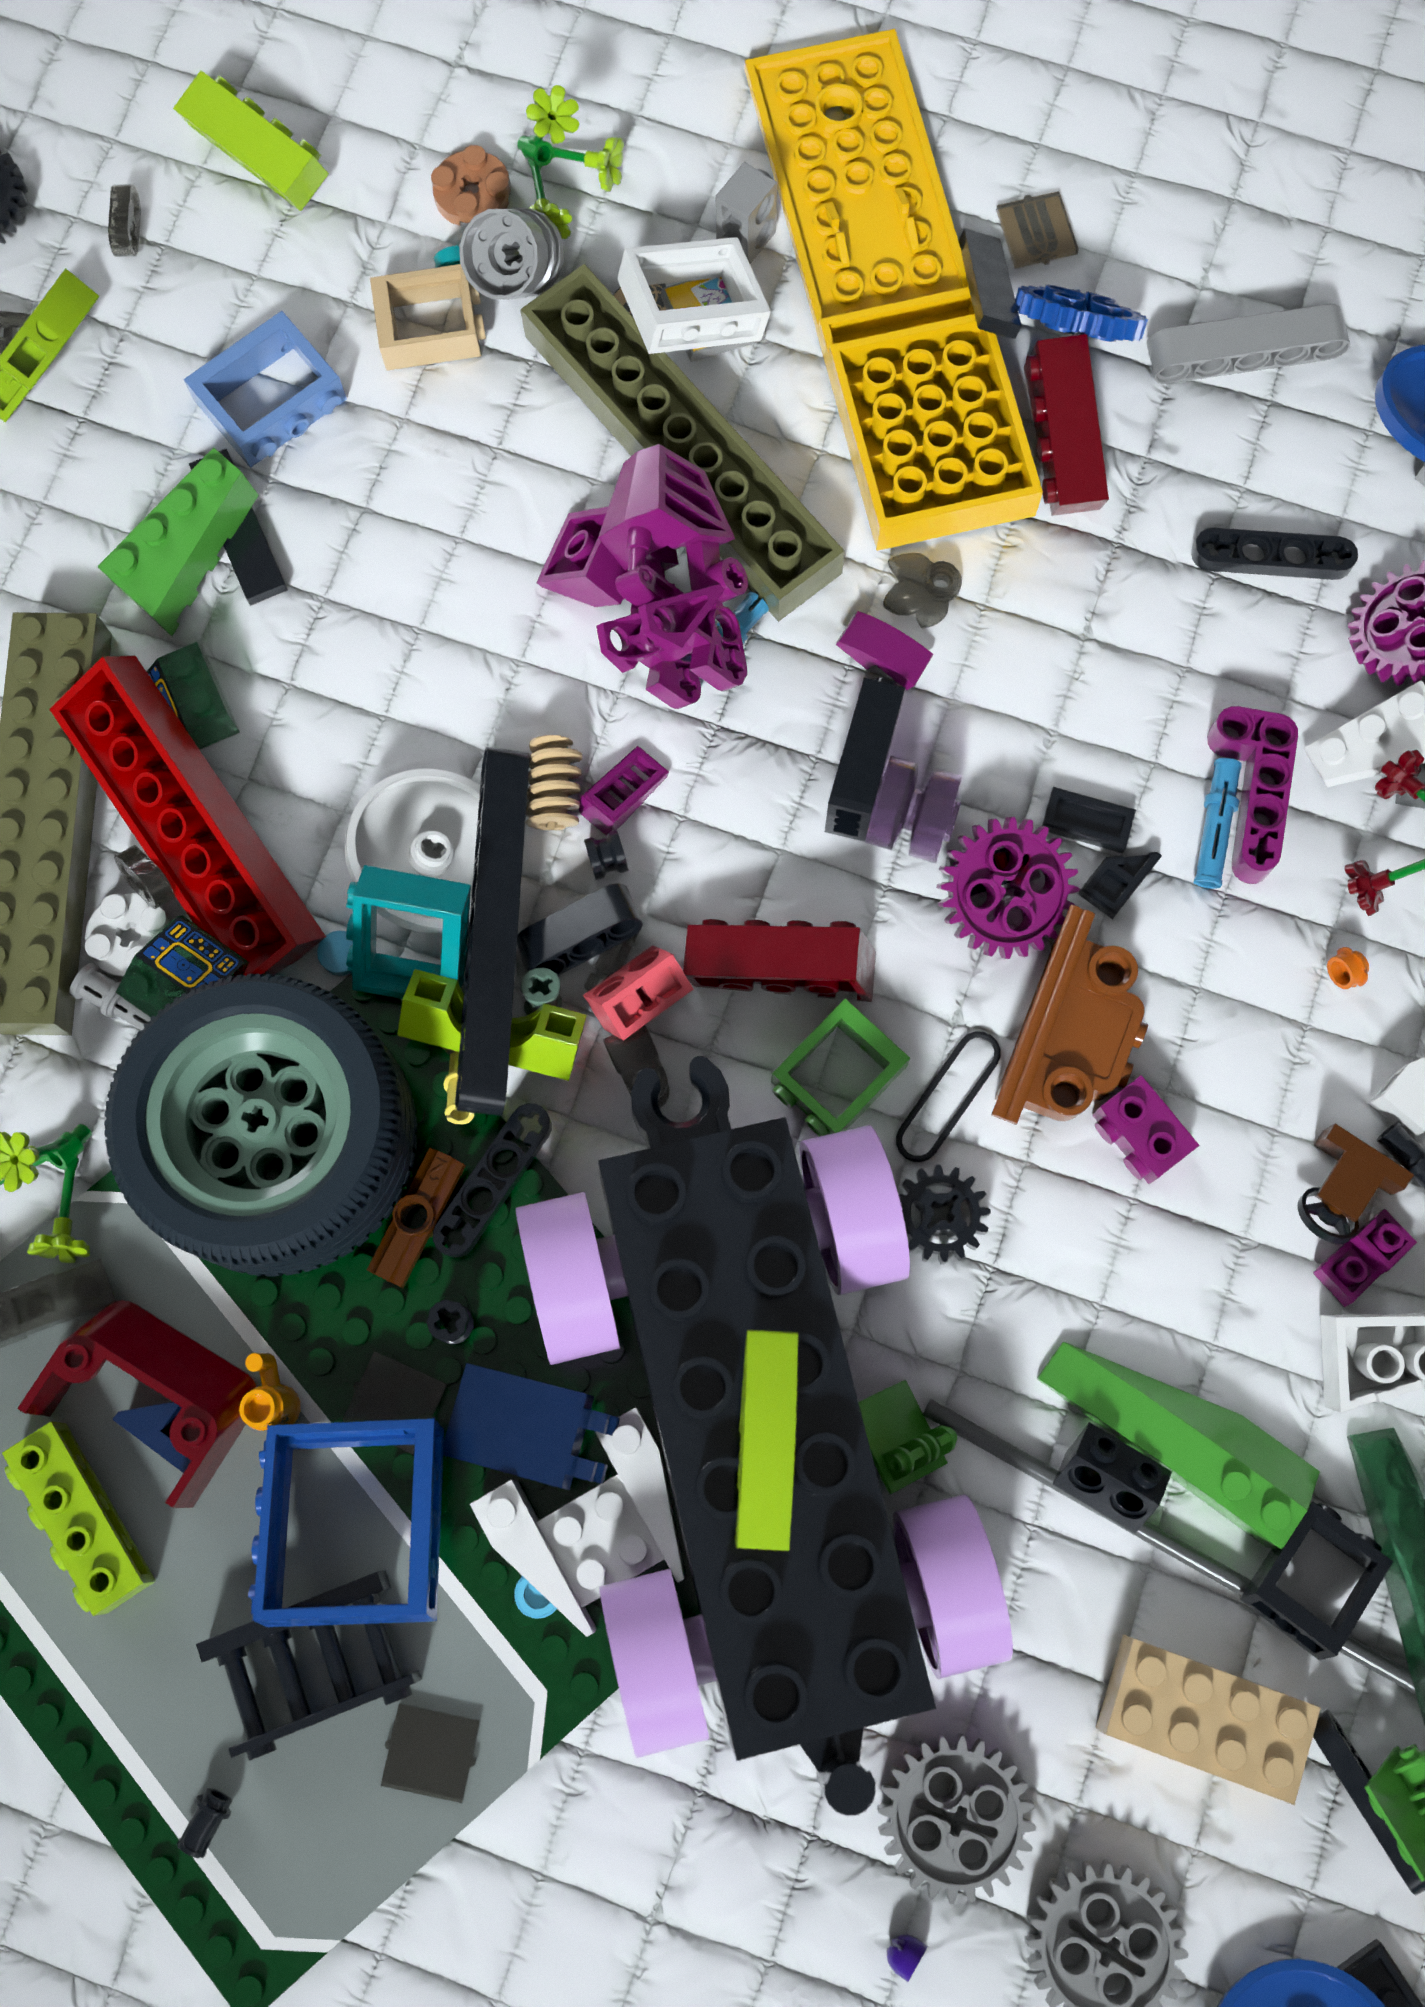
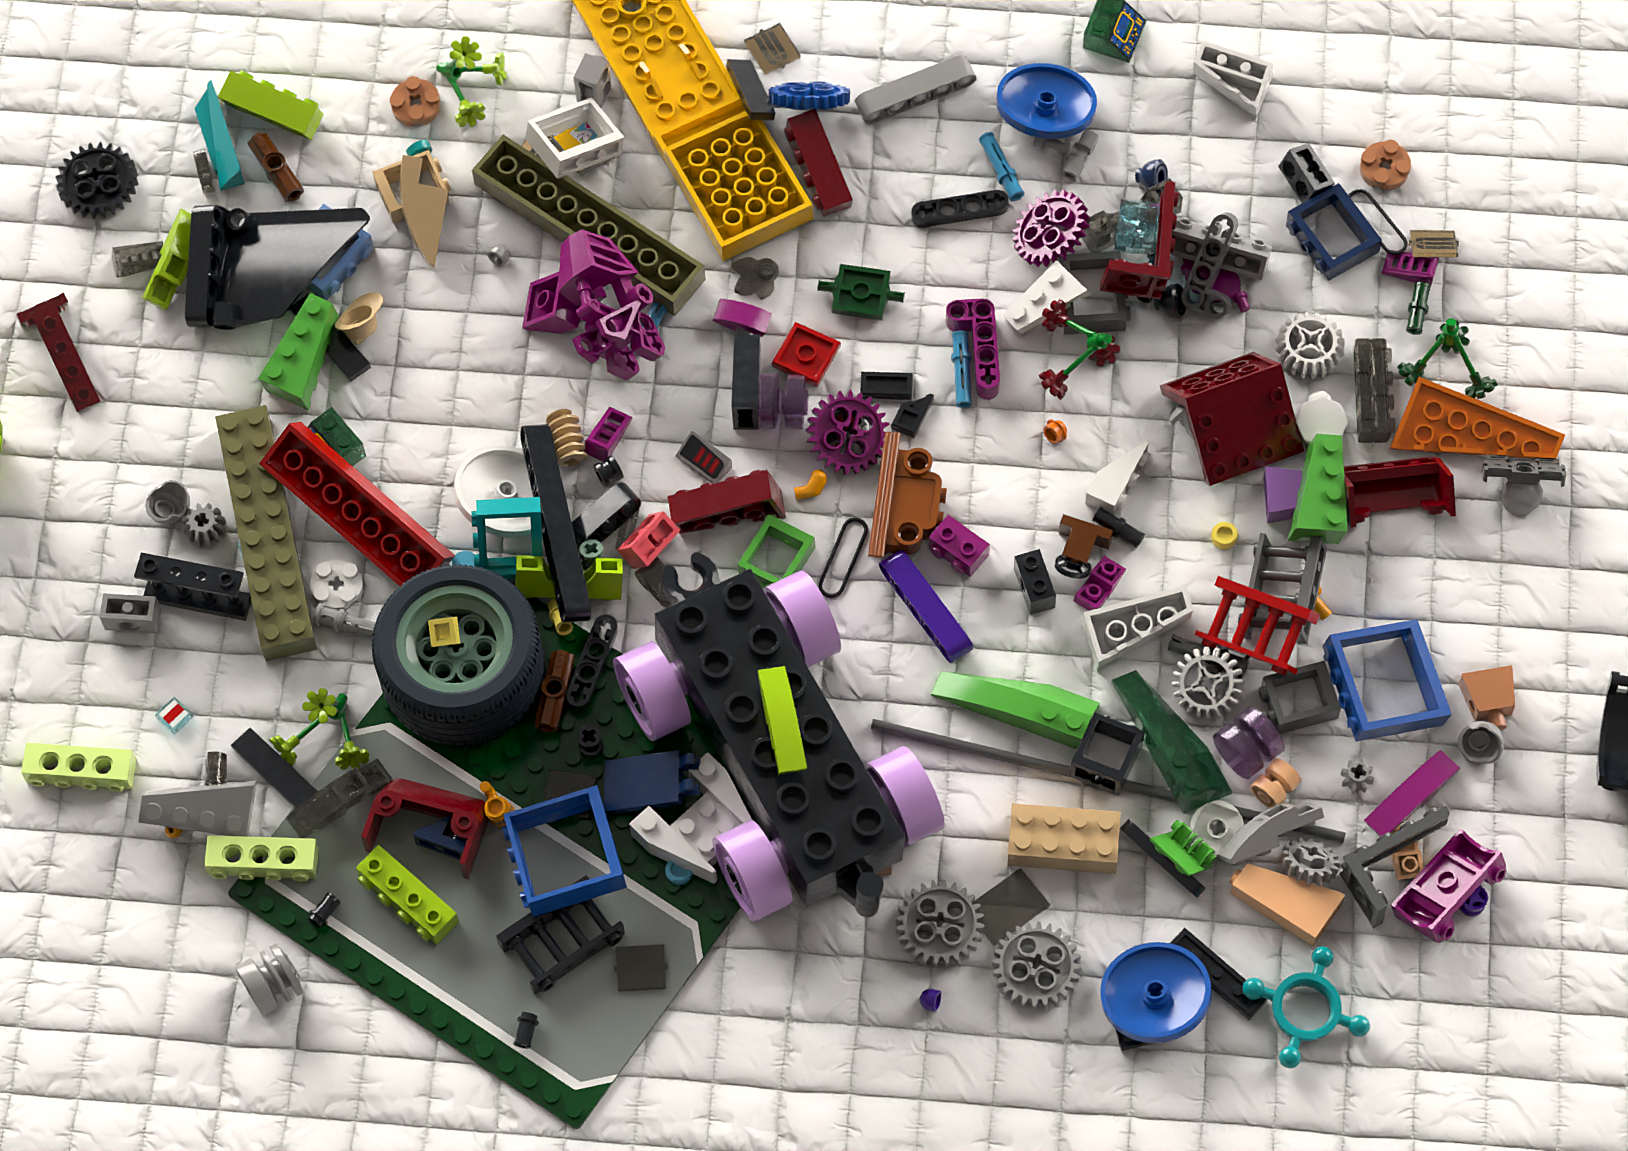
camera: 15 degrees left, 10 degrees down
clear smoke beam [114,845,175,909] -> none
slope [115,915,250,1018] -> none
light grey wheel [459,208,564,299] -> none
bright green hinge [859,1379,957,1495] -> none
black gear [898,1164,991,1265] -> none
black brick [1053,1422,1172,1534] -> none
none -> black panel [185,205,370,330]
none -> teal wedge [194,80,245,191]
none -> reddish brown piece [247,132,304,202]
none -> tan piece [335,292,383,345]
none -> tan slope [400,155,449,267]
none -> light yellow tile [428,617,460,647]
none -> light grey hinge [488,244,510,267]
none -> slope [676,431,732,484]
none -> red plate [772,322,841,387]
none -> light orange arm [794,469,827,500]
none -> dark green plate [817,264,905,320]
none -> dark purple beam [879,549,974,663]
none -> clear smoke piece [972,868,1050,946]
none -> dark azure pin [979,132,1025,202]
none -> black brick [1014,549,1056,615]

